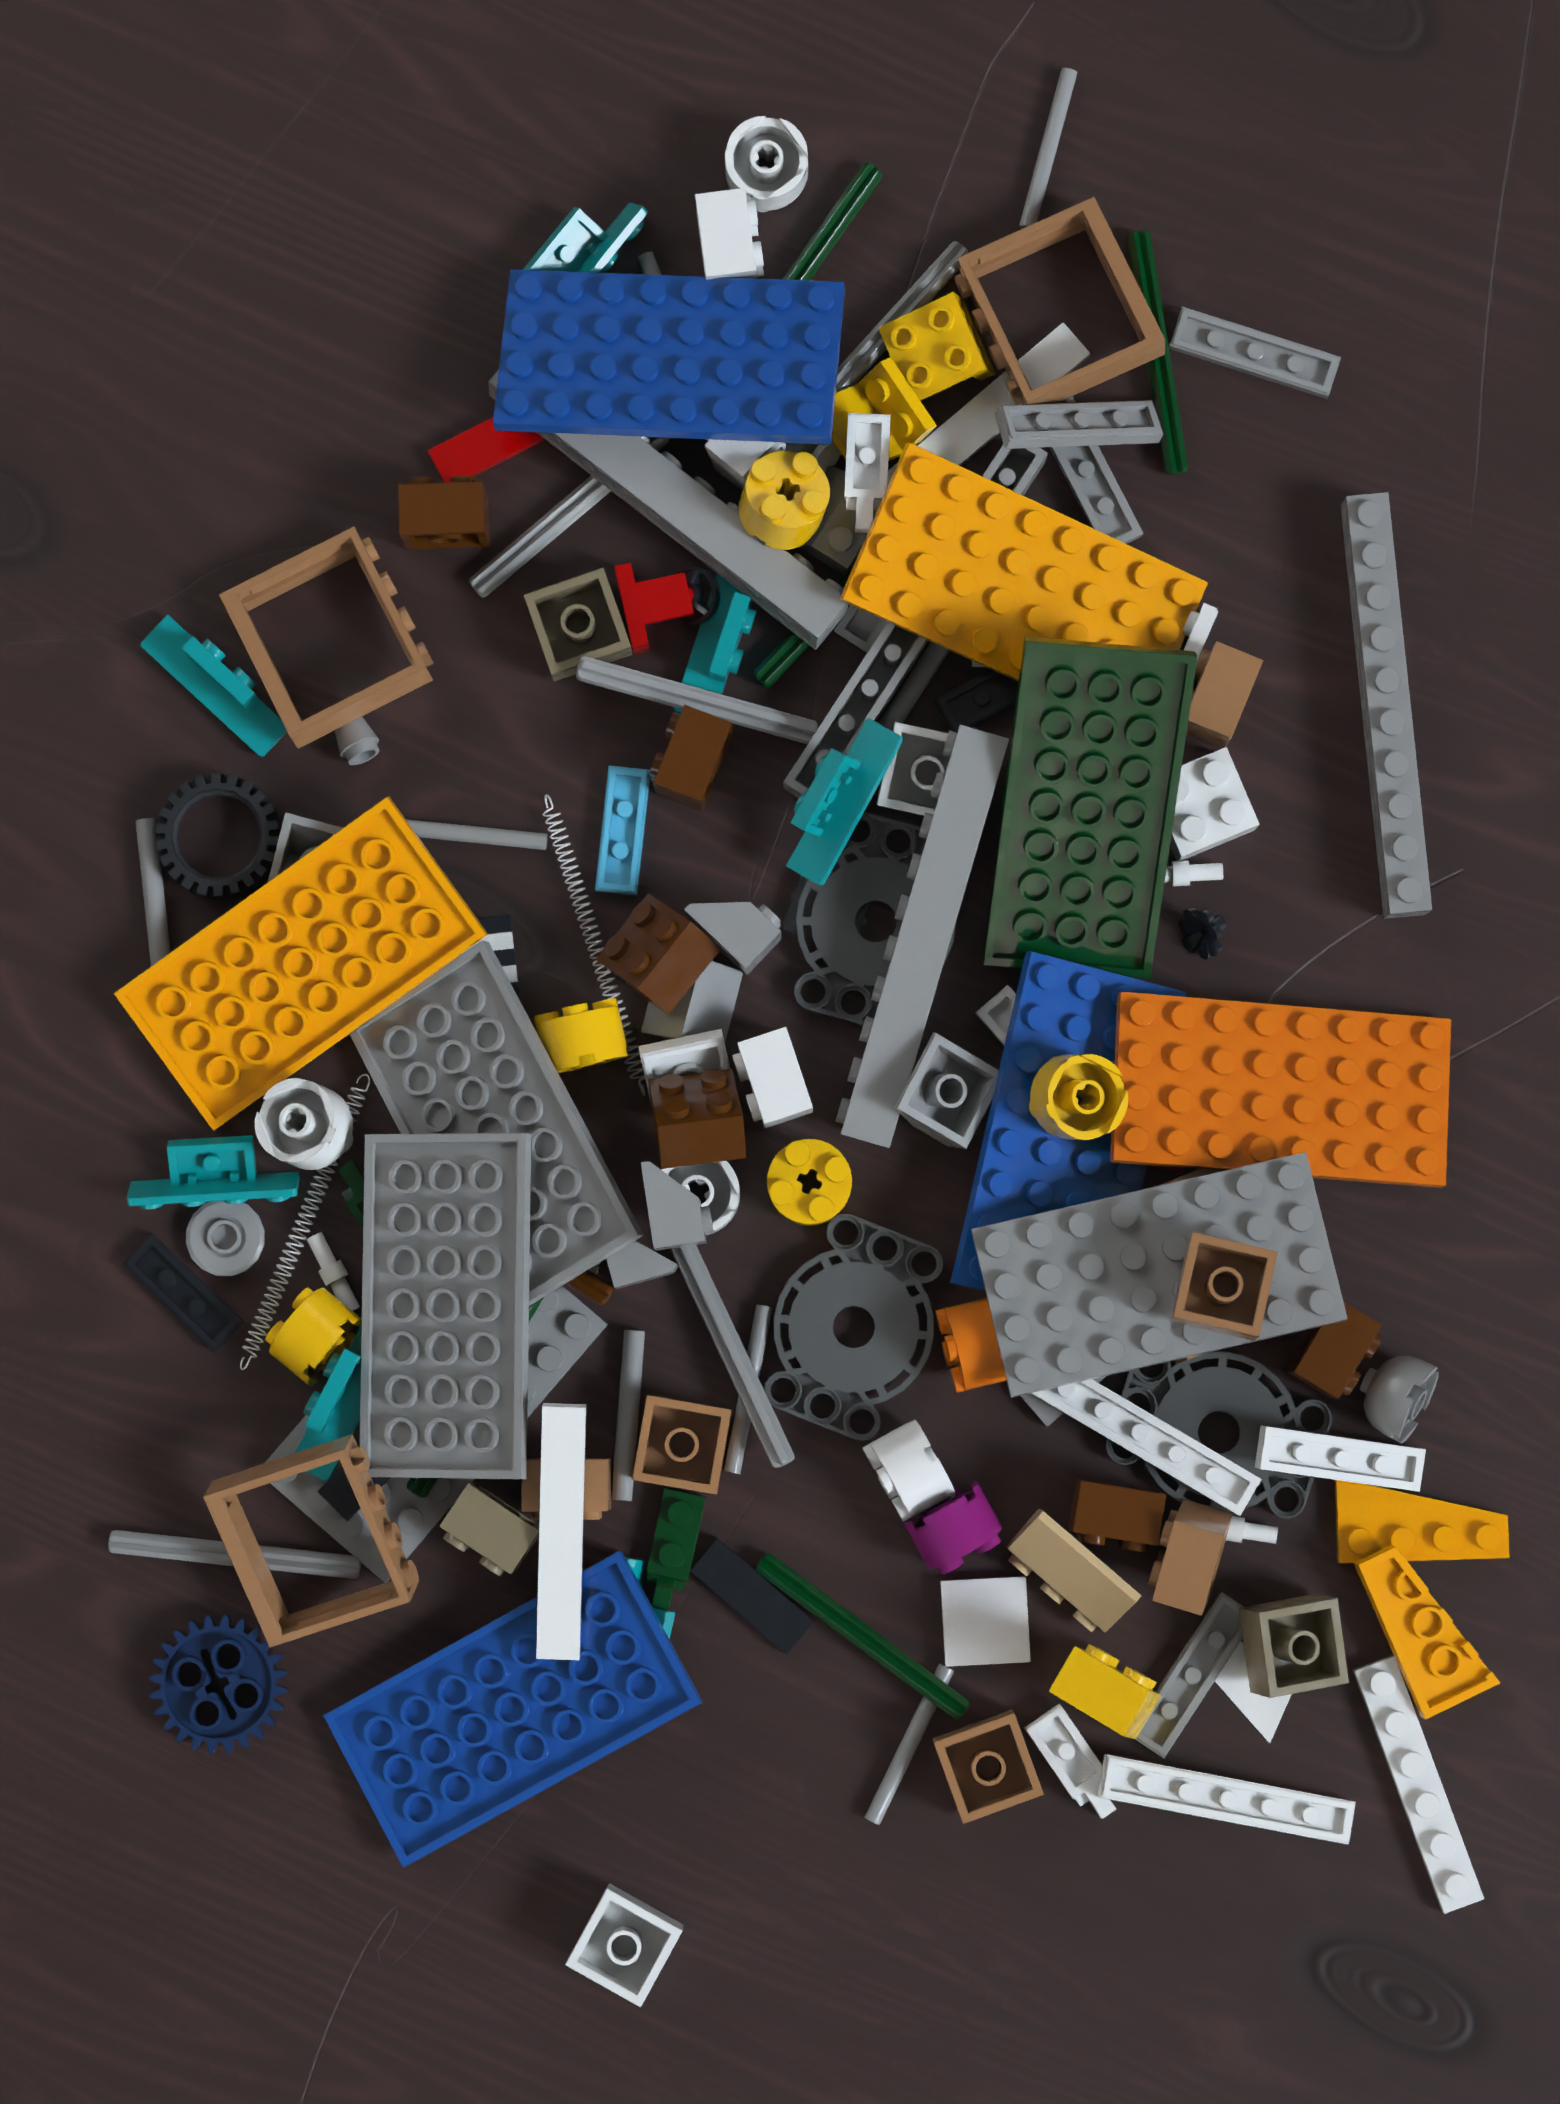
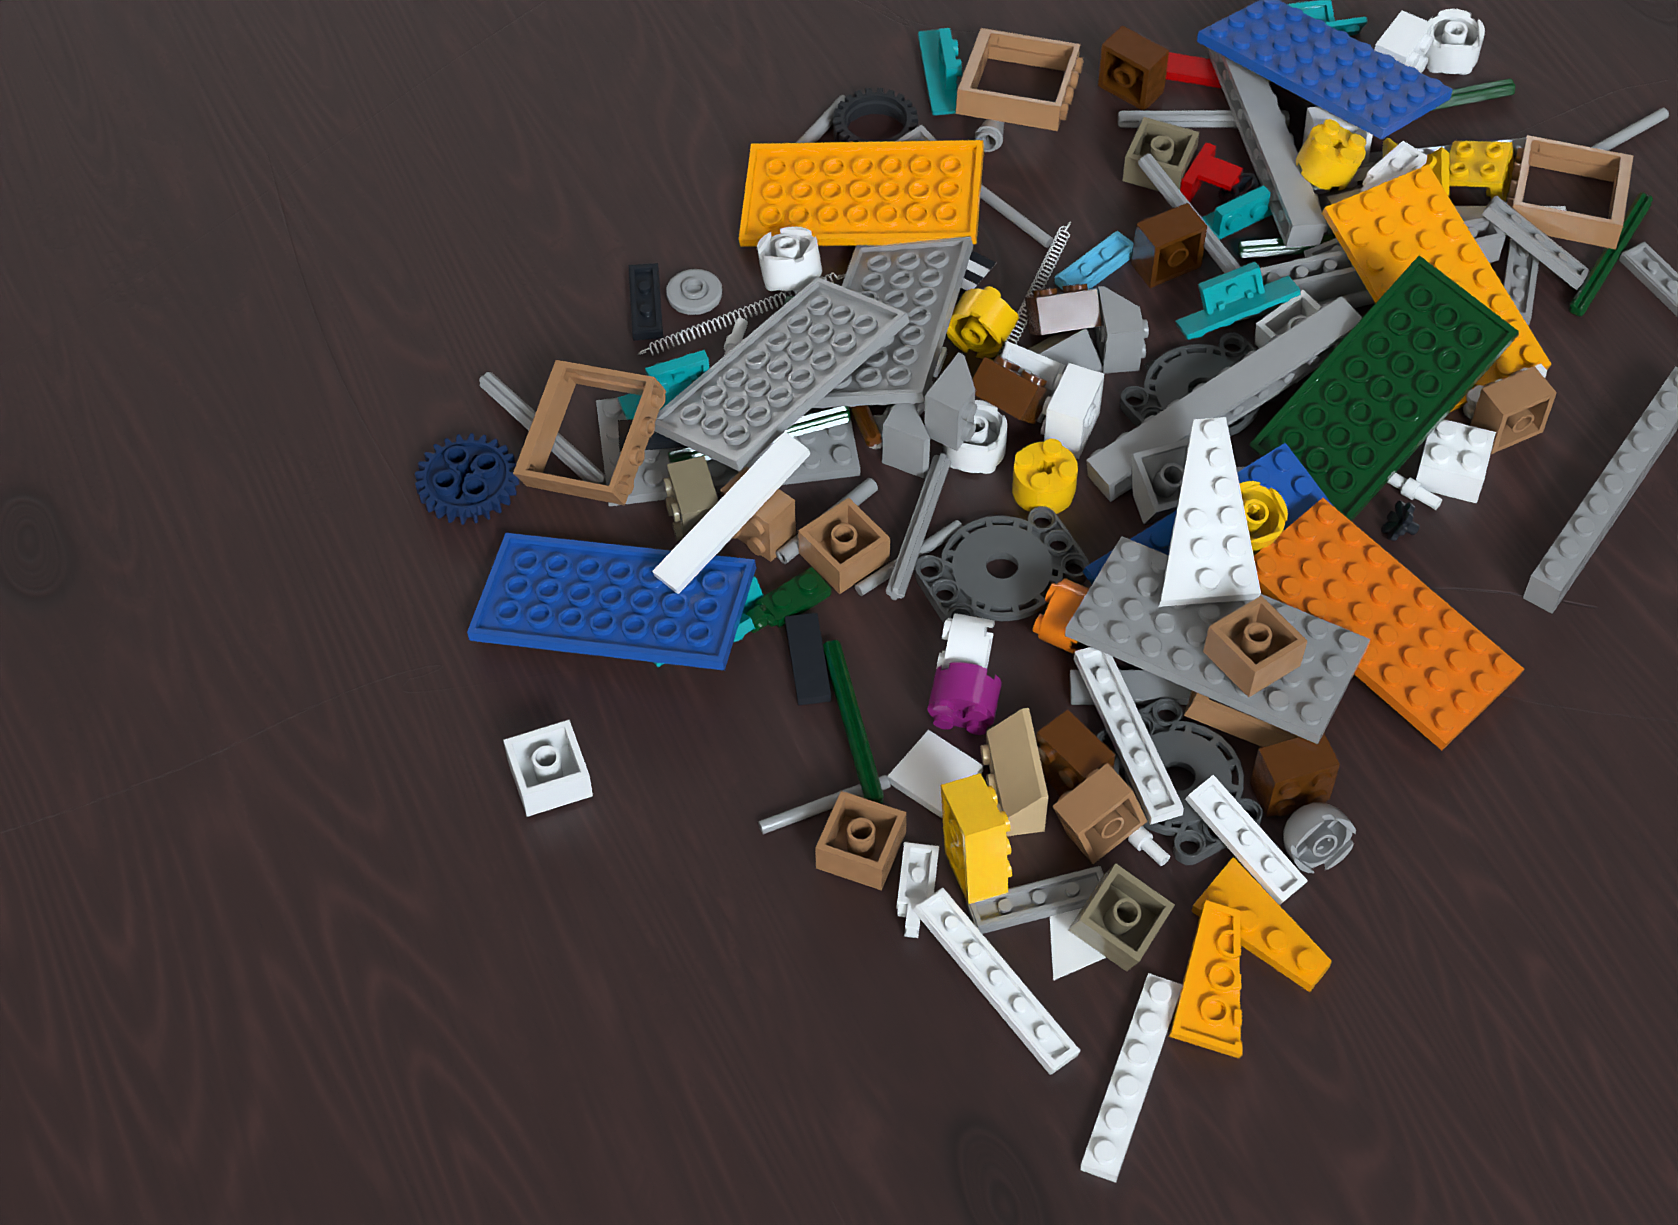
camera: 40 degrees right, 30 degrees down
teal bracket [127,1135,300,1209] -> none
yellow brick [265,1287,362,1386] -> none
none -> white wing [1159,417,1261,607]

